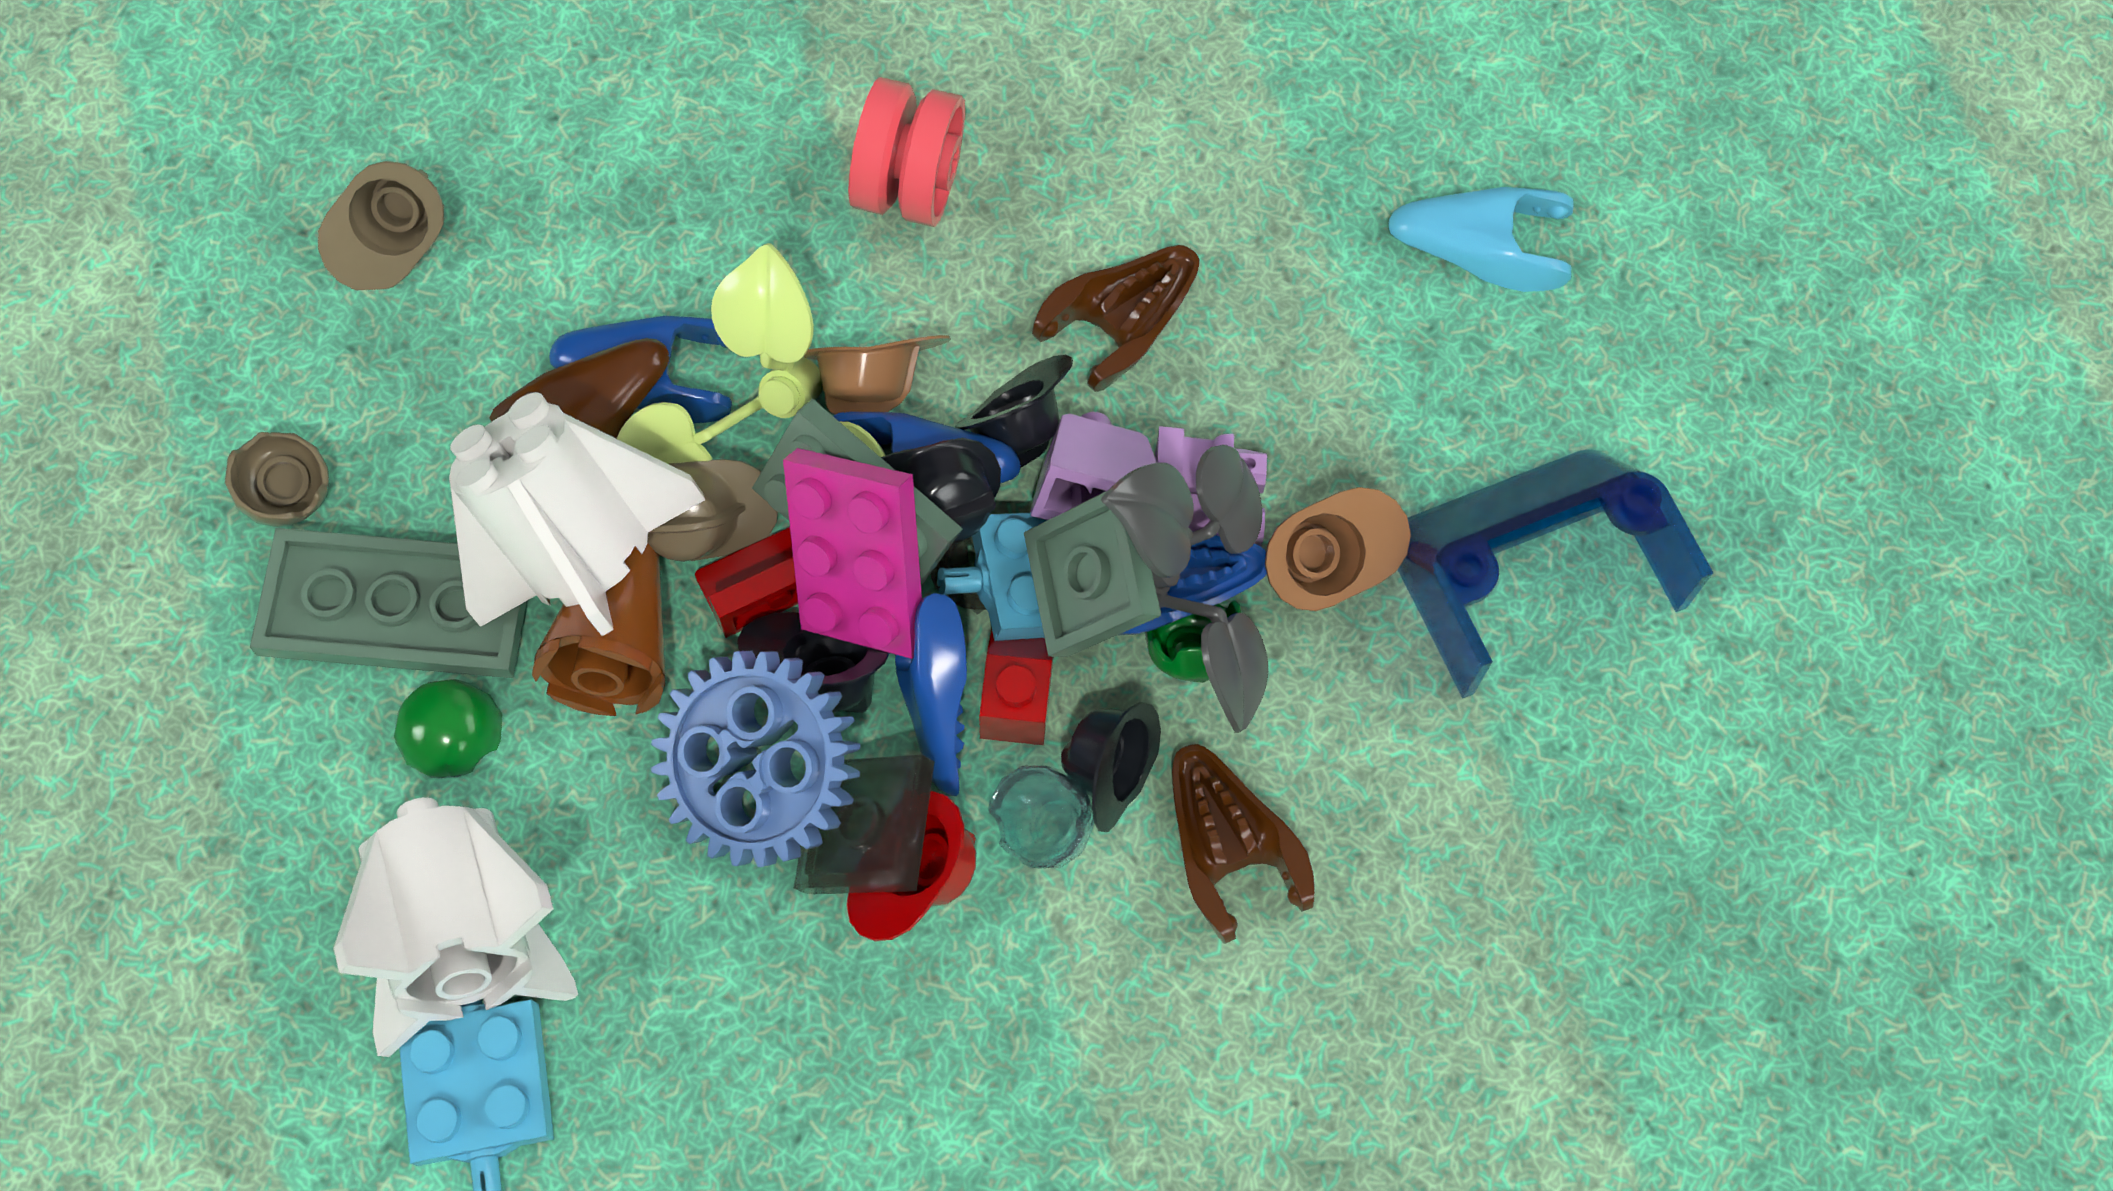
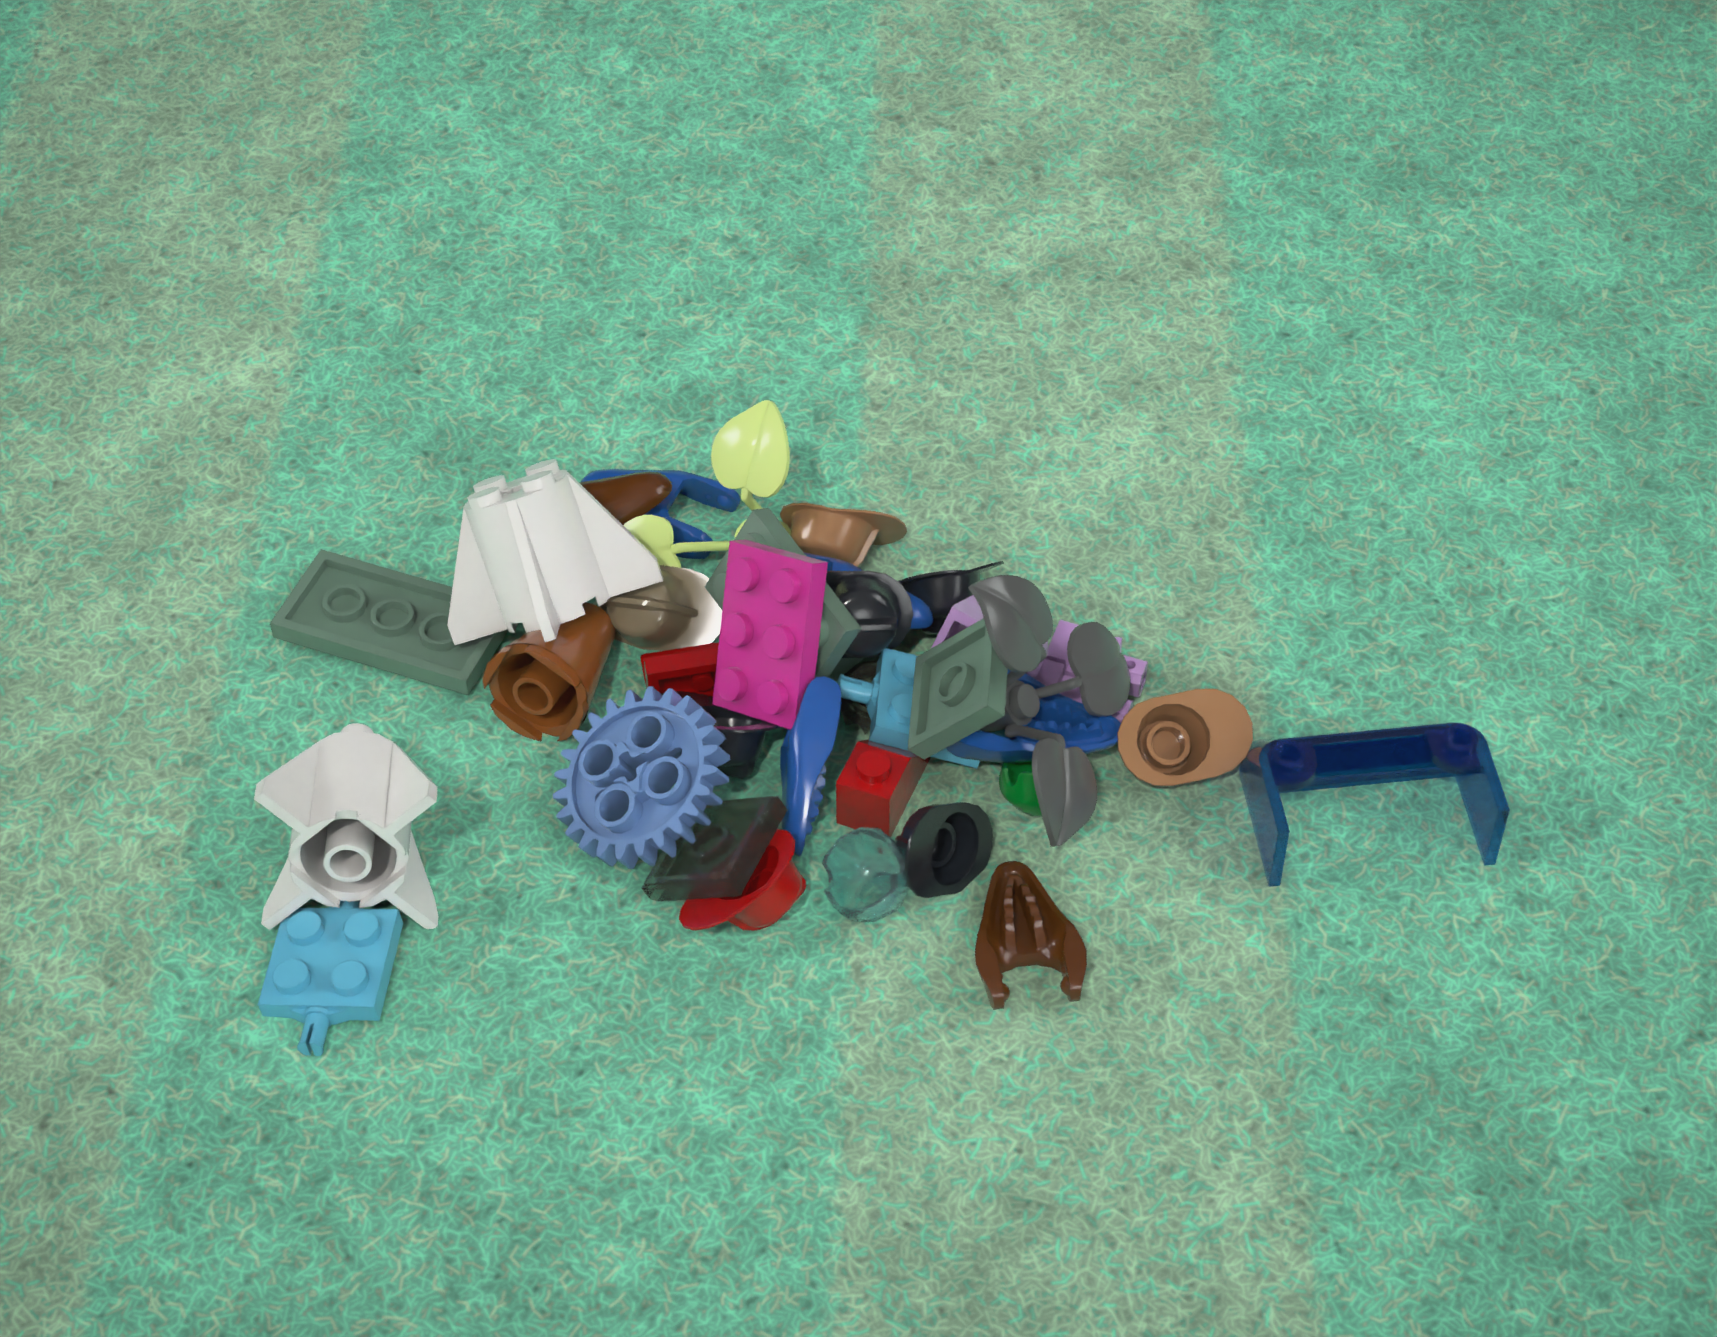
camera: 20 degrees right, 20 degrees down
dark tan hair [225,432,329,527] -> none
dark tan piece [318,161,444,291] -> none
green hair [394,679,502,778] -> none
coral wheel [848,77,965,227] -> none
reddish brown animal [1032,245,1200,392] -> none
medium azure animal [1389,187,1574,292] -> none

